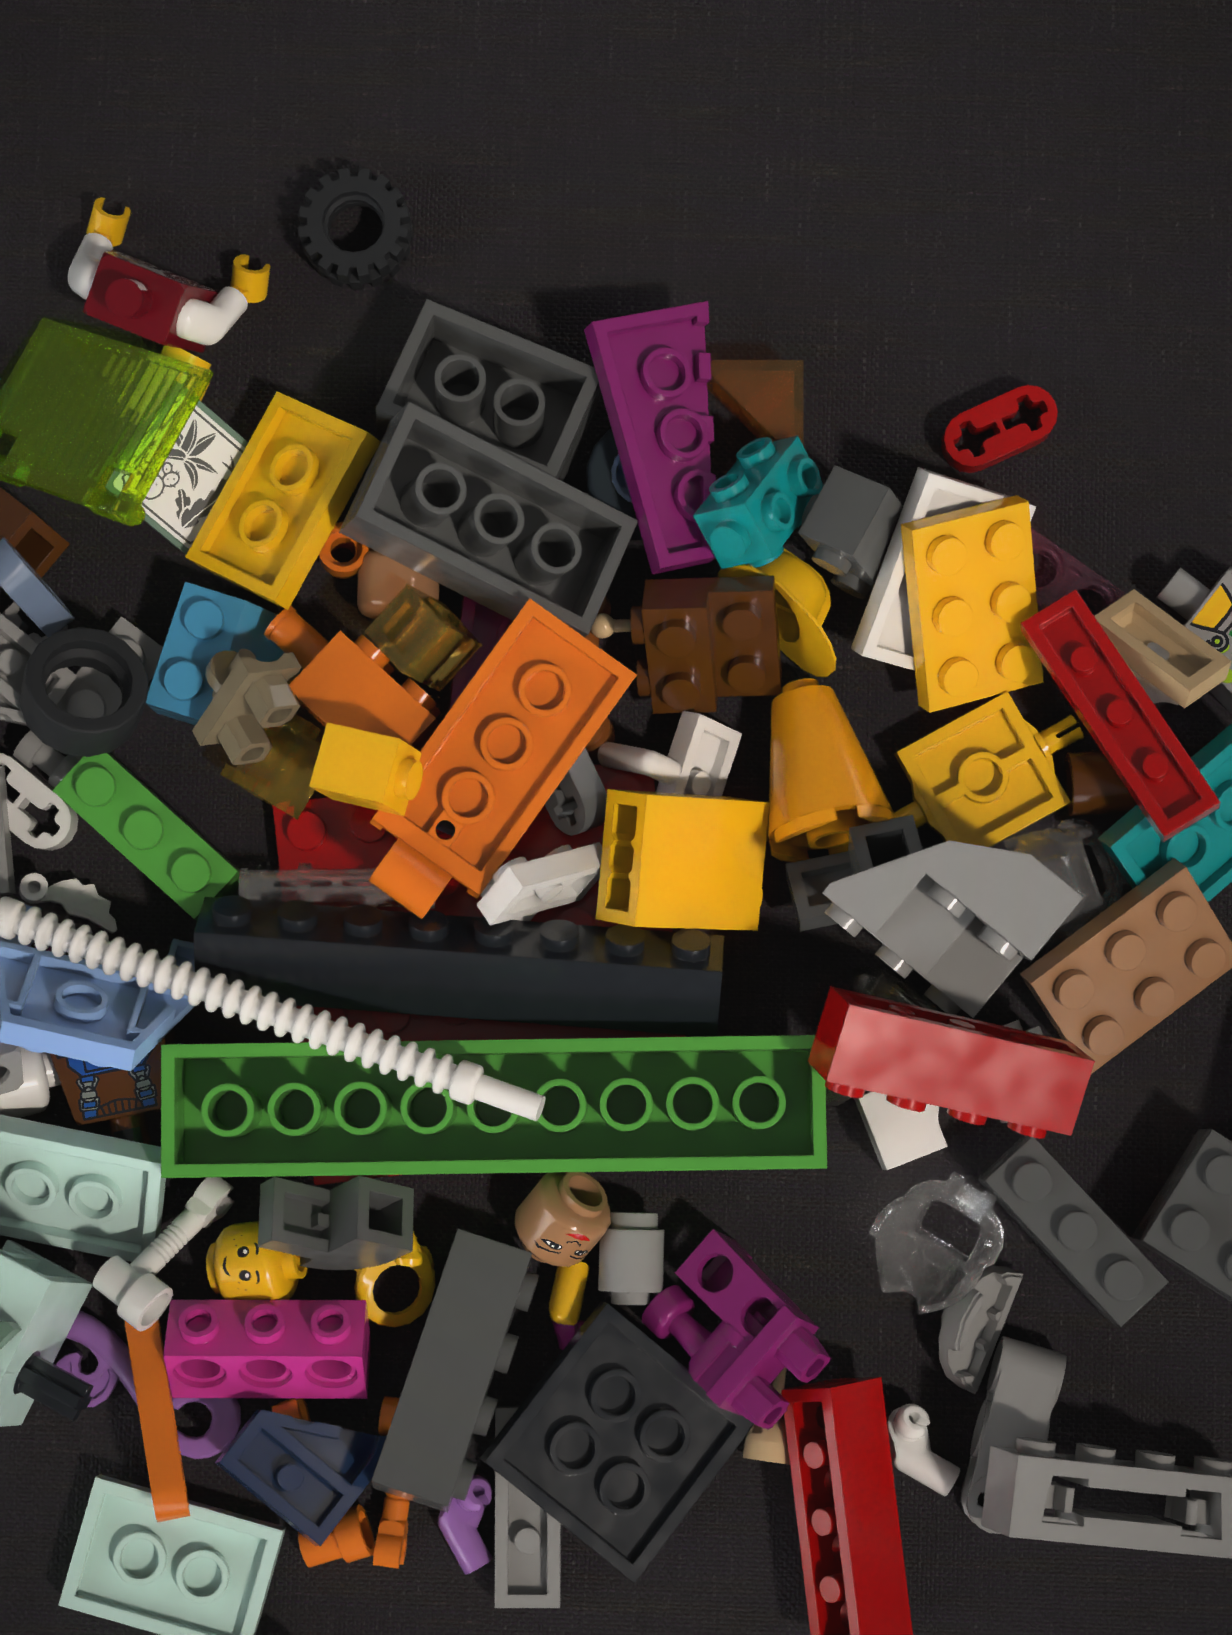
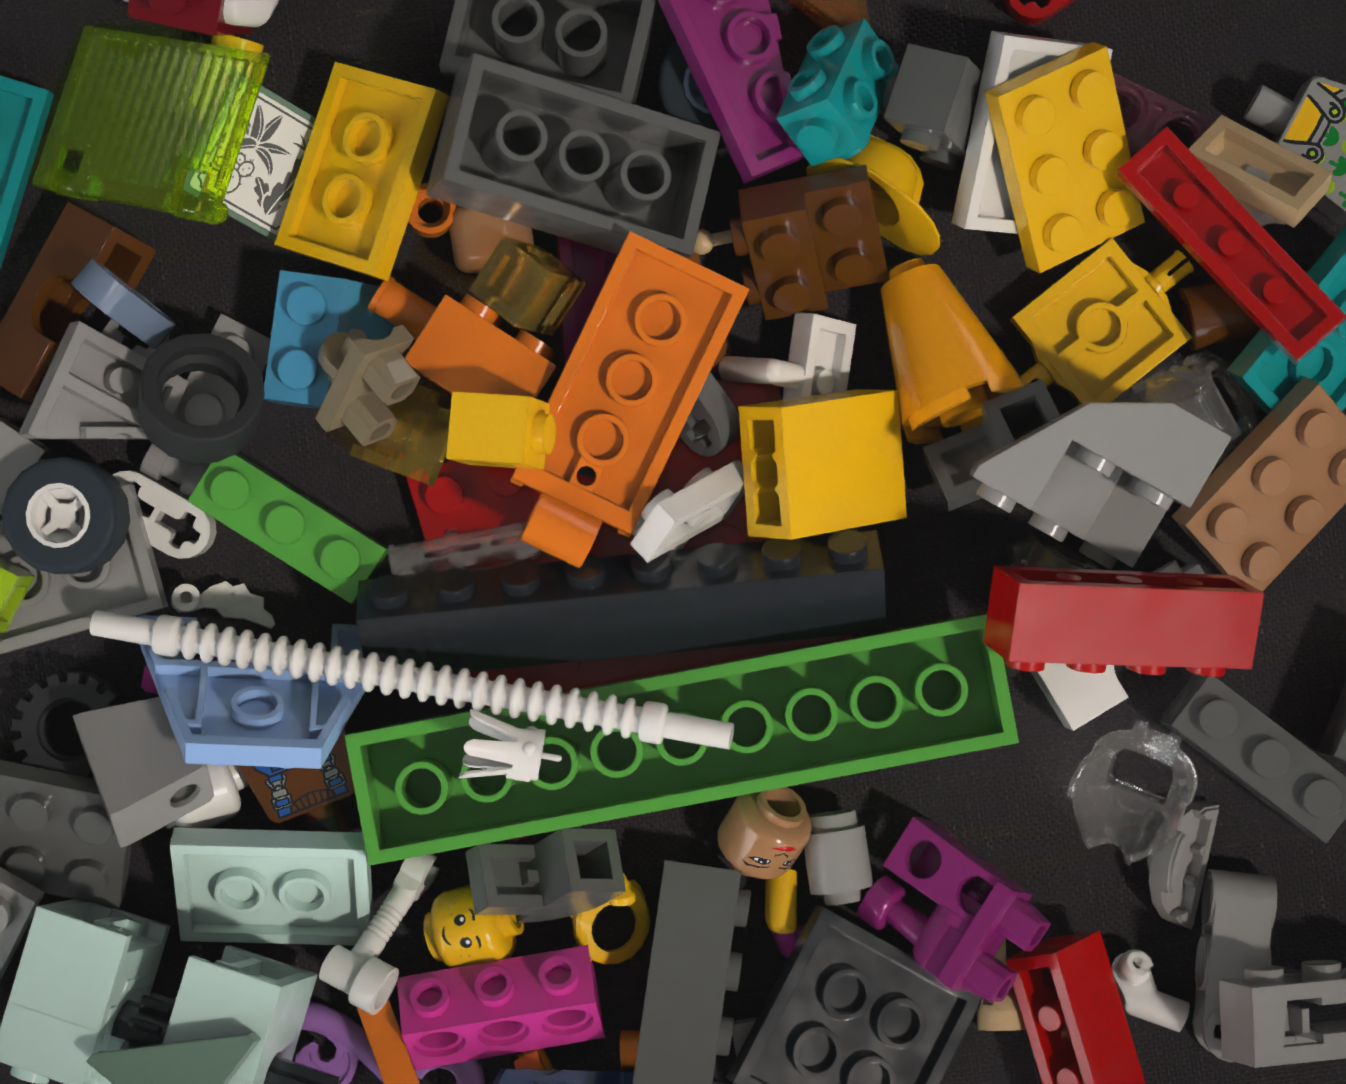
camera: 10 degrees left, 5 degrees up
none -> white piece [459,709,562,782]

